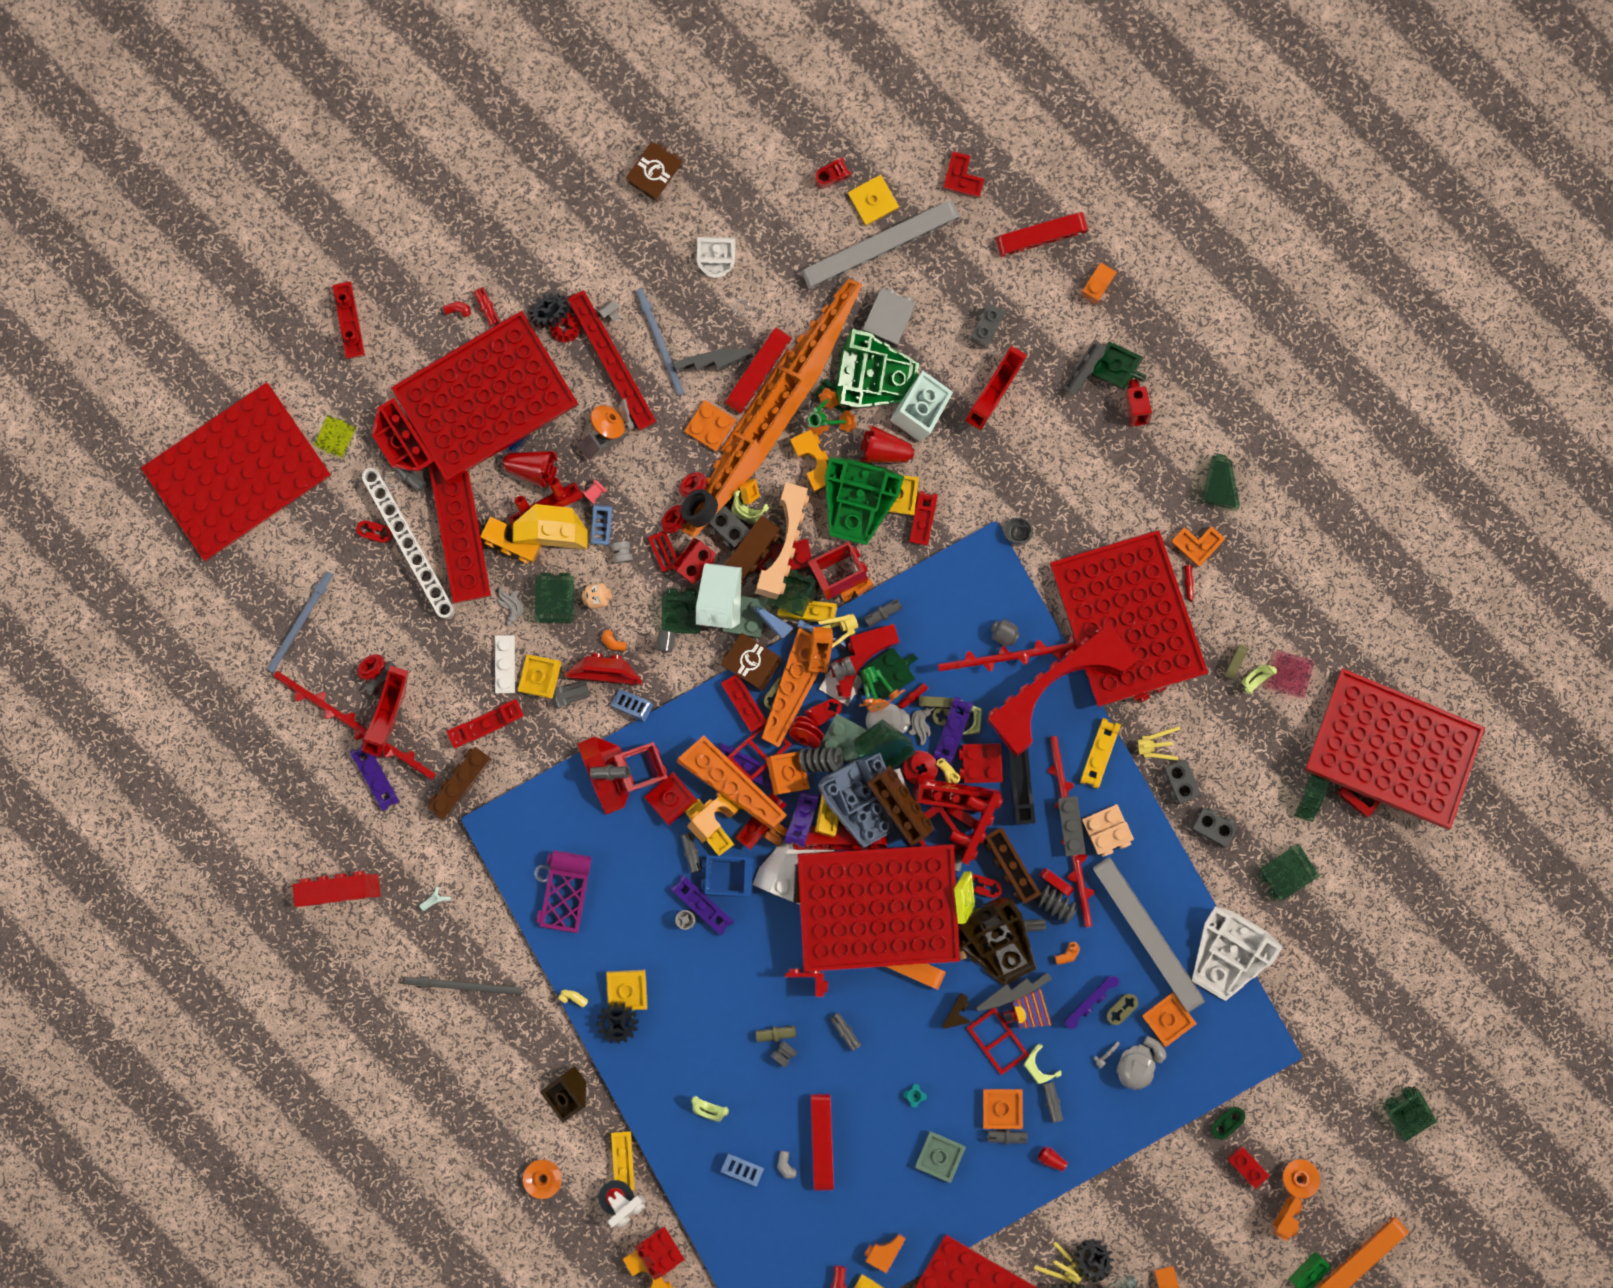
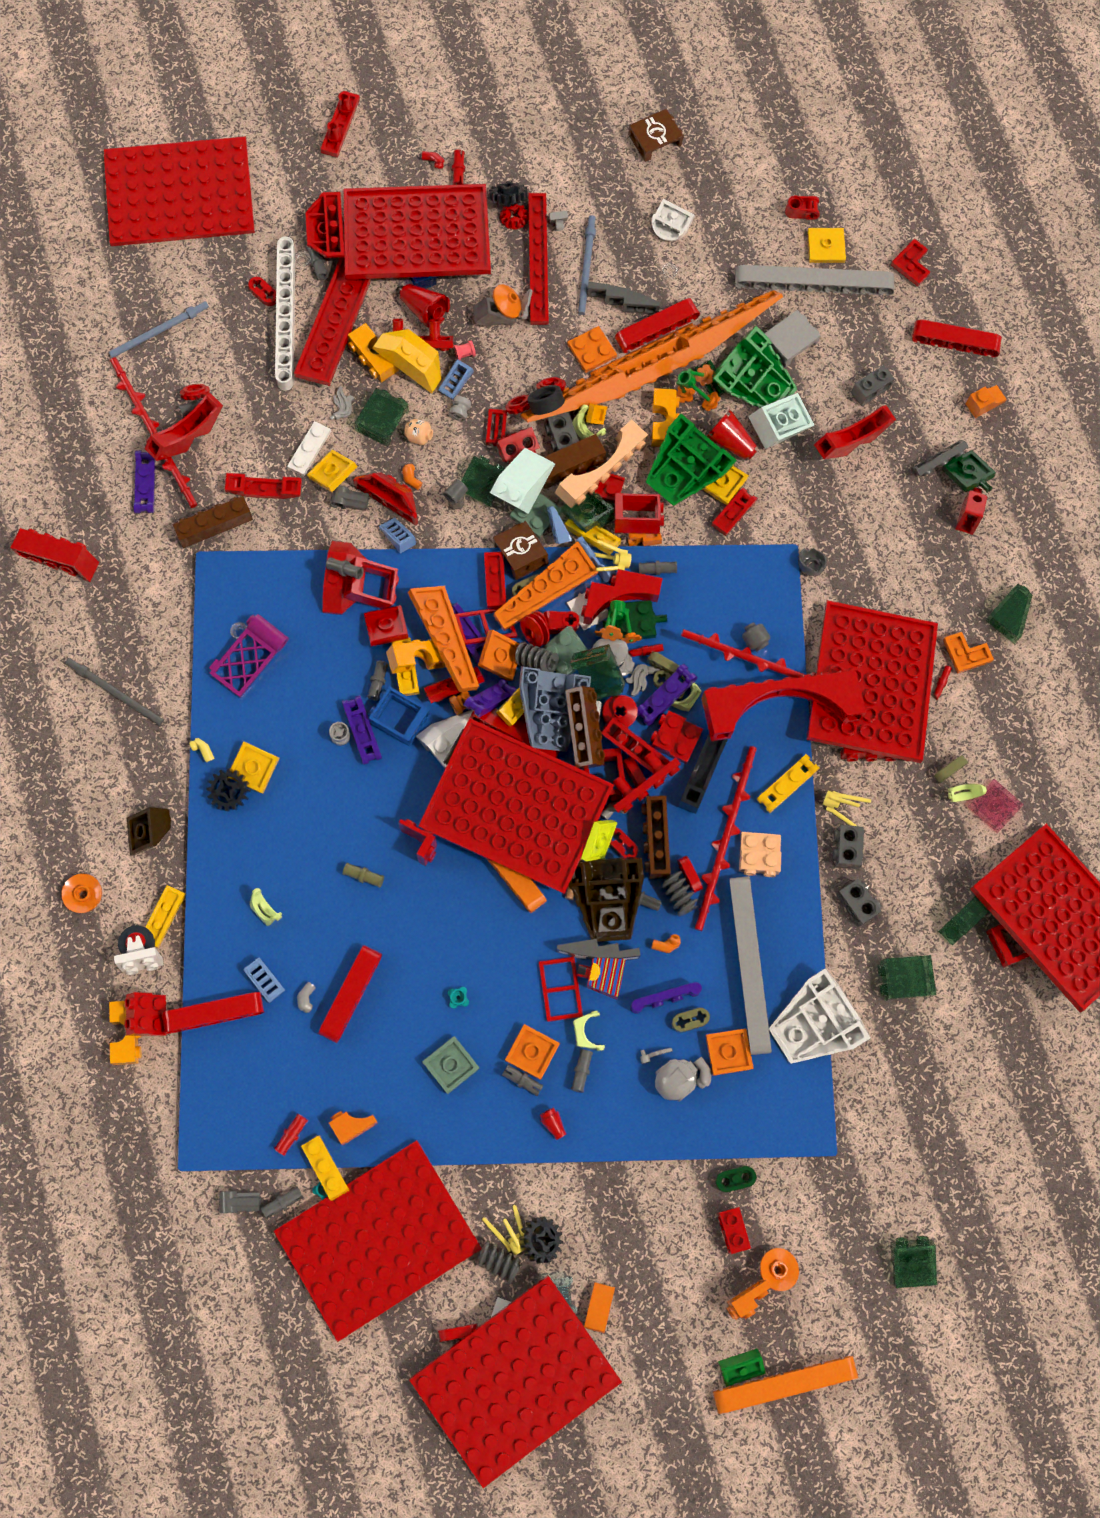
camera: 20 degrees right, 10 degrees down
clear neon green piece [314,415,356,458] -> none
light aqua bar [419,887,451,911] -> none
dark grey wheel [771,1041,798,1068] -> none
orange arch [808,626,833,673] -> none
dark grey pin [830,1013,862,1052] -> none
flat silver wheel [831,656,856,682] -> none
light yellow arm [936,758,960,784] -> none
dark brown slope [942,993,972,1029] -> none
dark grey plate [1058,796,1086,856] -> none
none -> red beam [162,992,264,1034]

